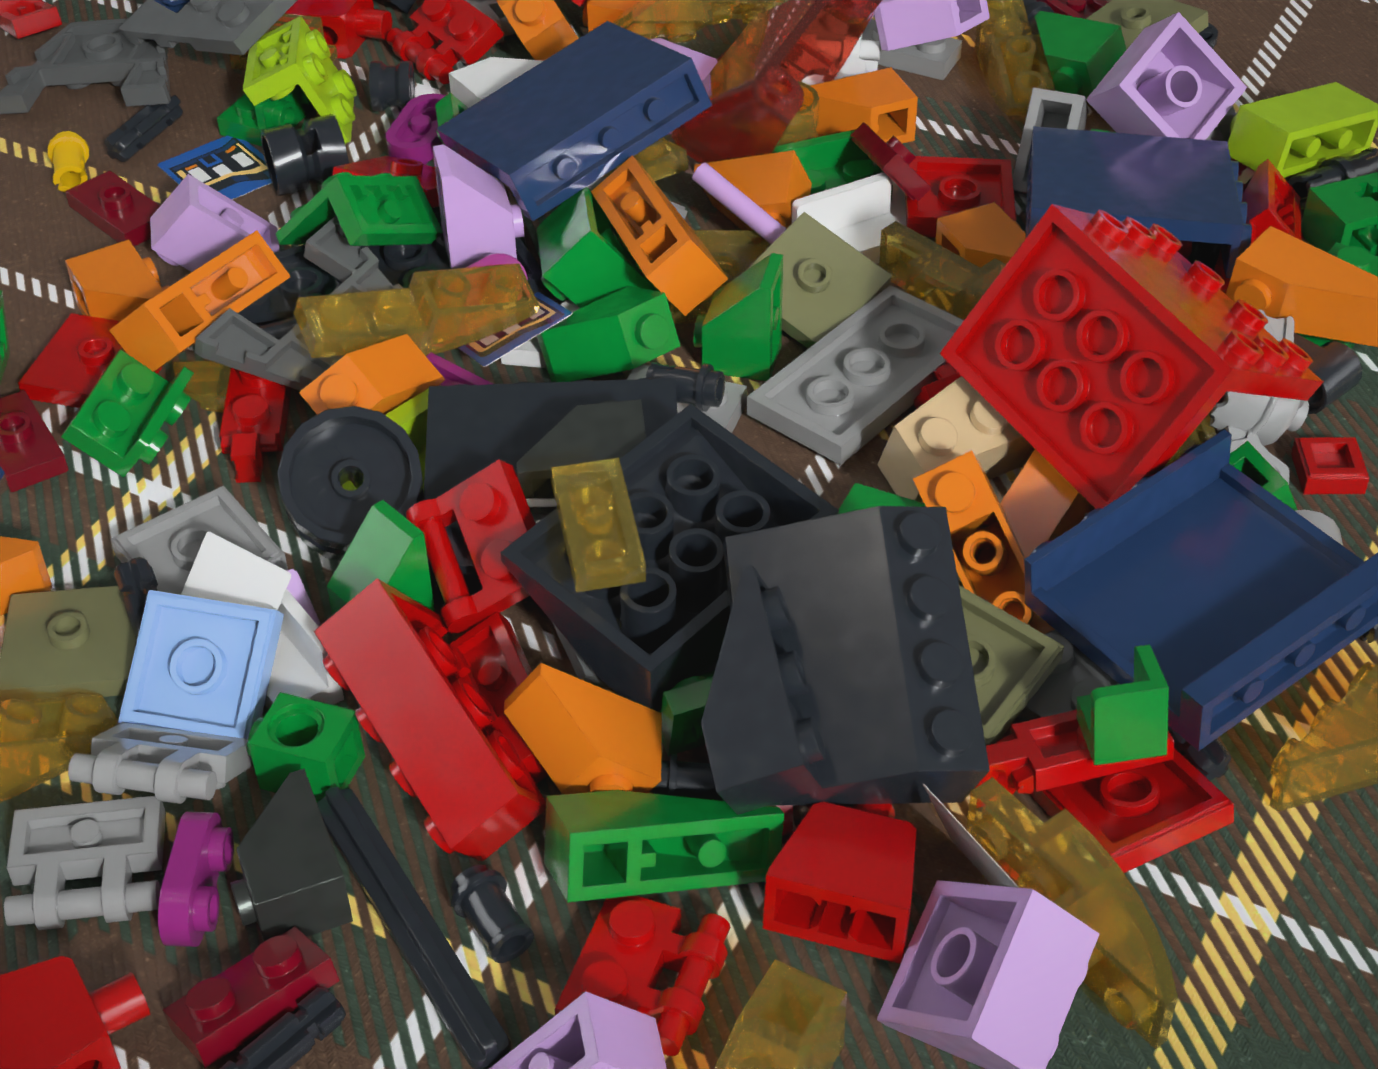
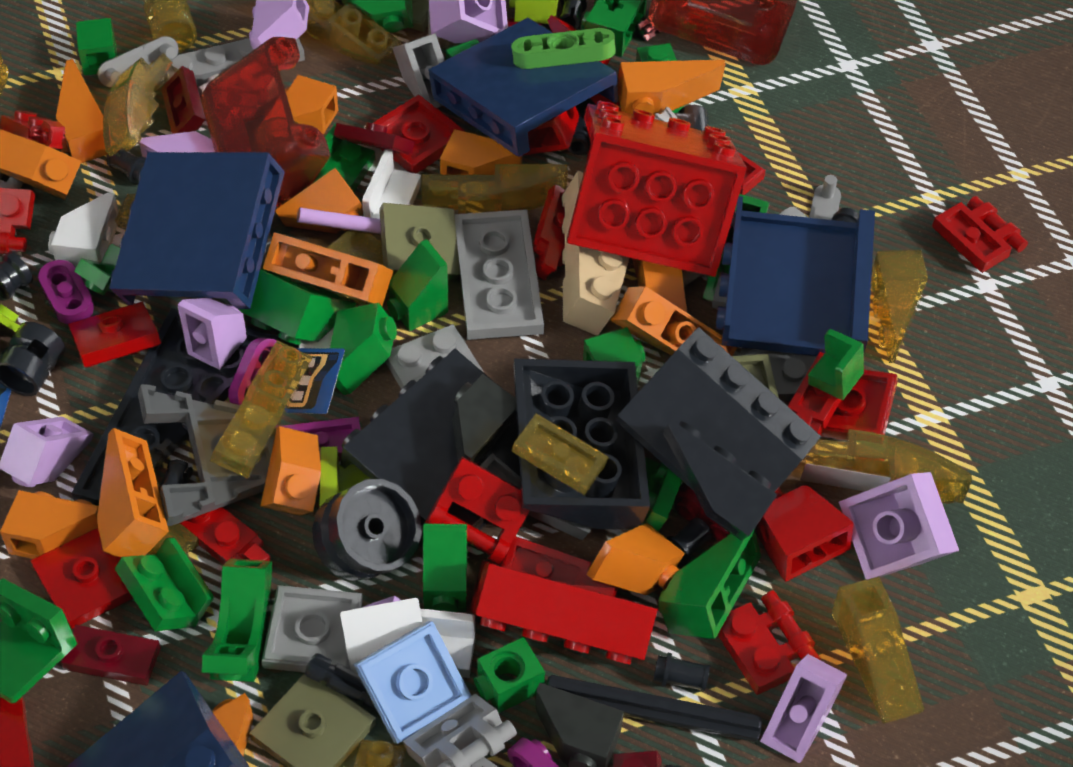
camera: 50 degrees left, 10 degrees up
green bracket [275,172,443,246] -> none
black pin [646,362,725,412] -> none
none -> green arch [202,559,272,682]
none -> bright green beam [511,28,616,69]

